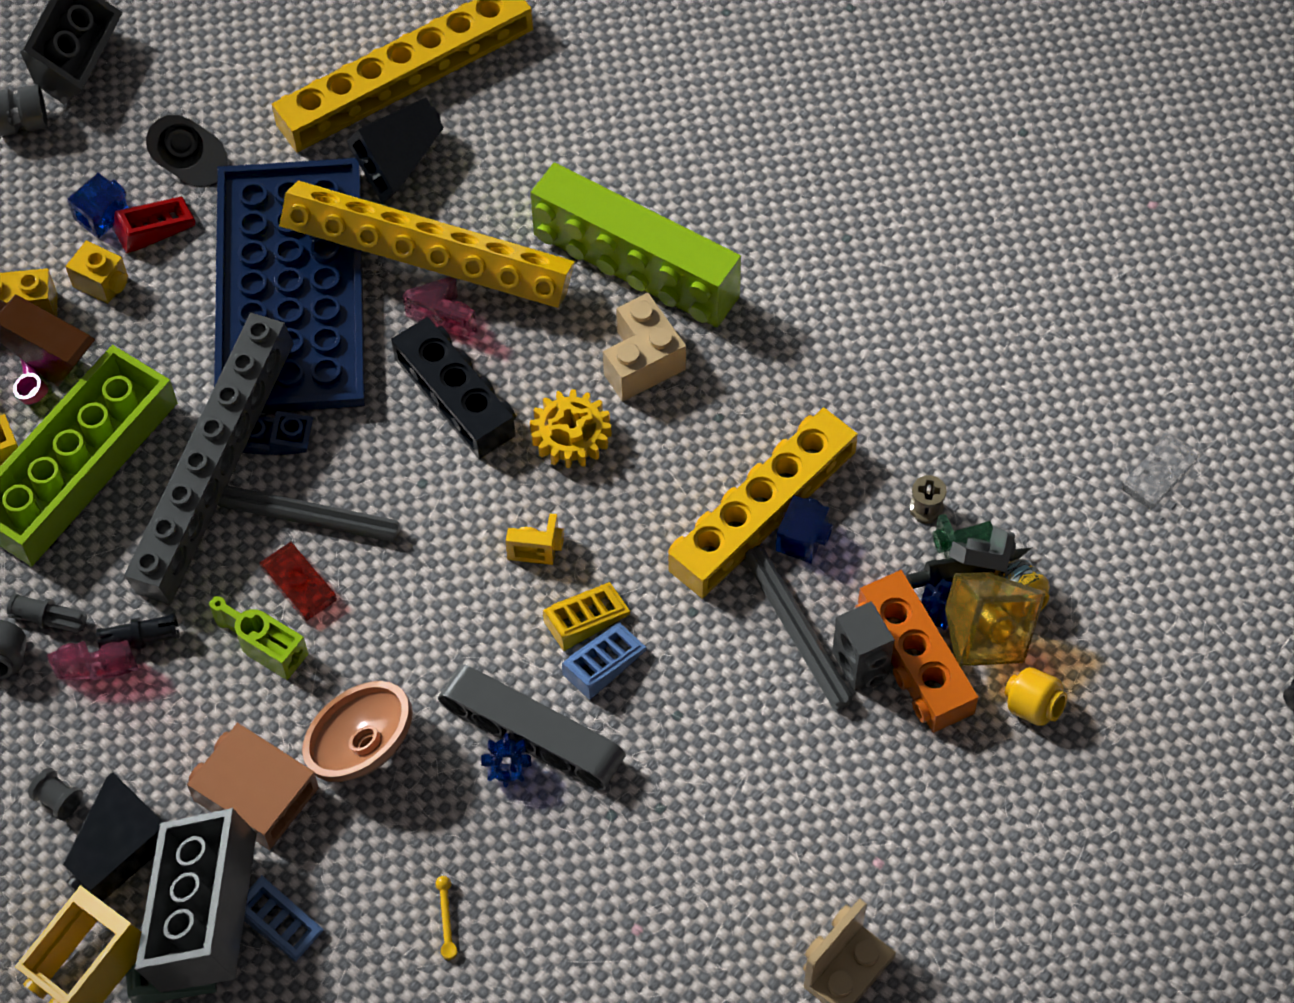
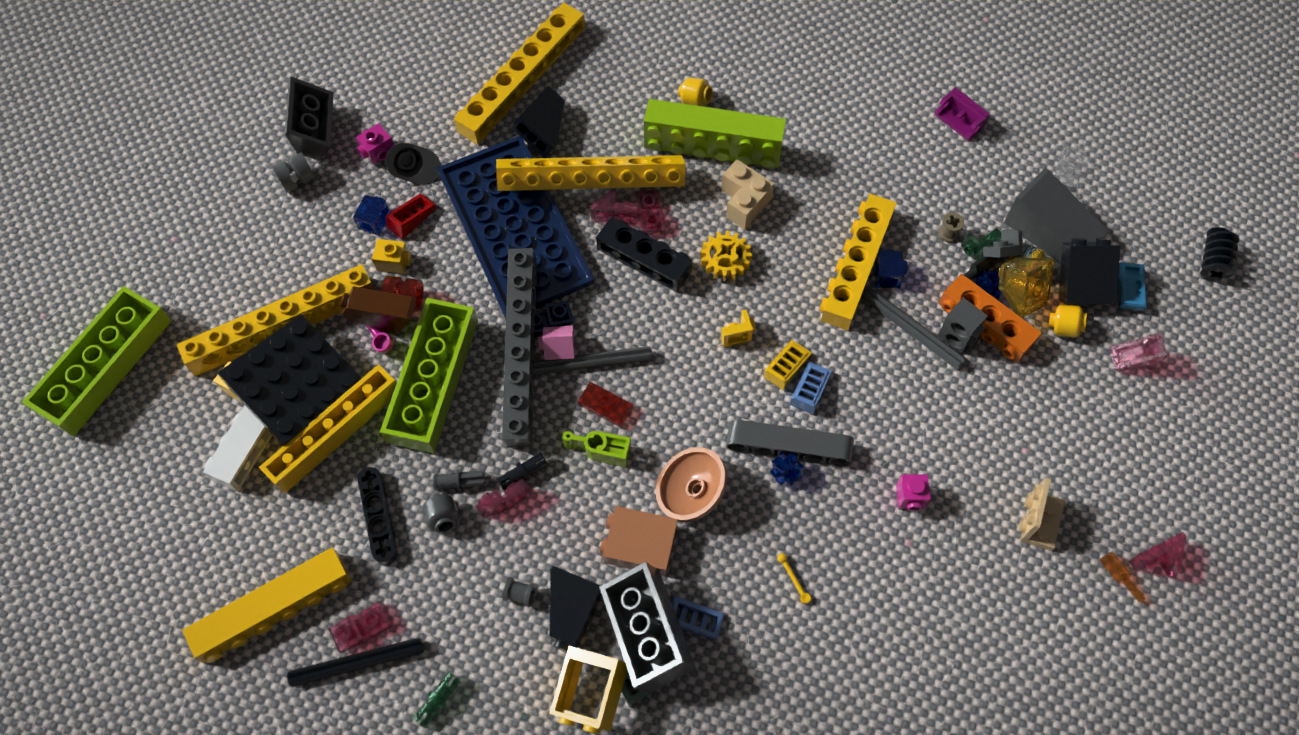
camera: 20 degrees left, 5 degrees up
none -> dark pink brick [356,123,394,165]
none -> clear red wheel [381,275,424,311]
none -> bright pink brick [538,326,575,360]
none -> clear pink slope [636,189,666,234]
none -> yellow head [678,77,713,107]
none -> dark pink brick [896,474,931,511]
none -> magenta hinge [934,87,990,141]
none -> dark grey slope [1004,168,1109,264]
none -> black brick [1058,237,1121,305]
none -> clear pink slope [1110,332,1168,372]
none -> dark azure plate [1118,262,1147,311]

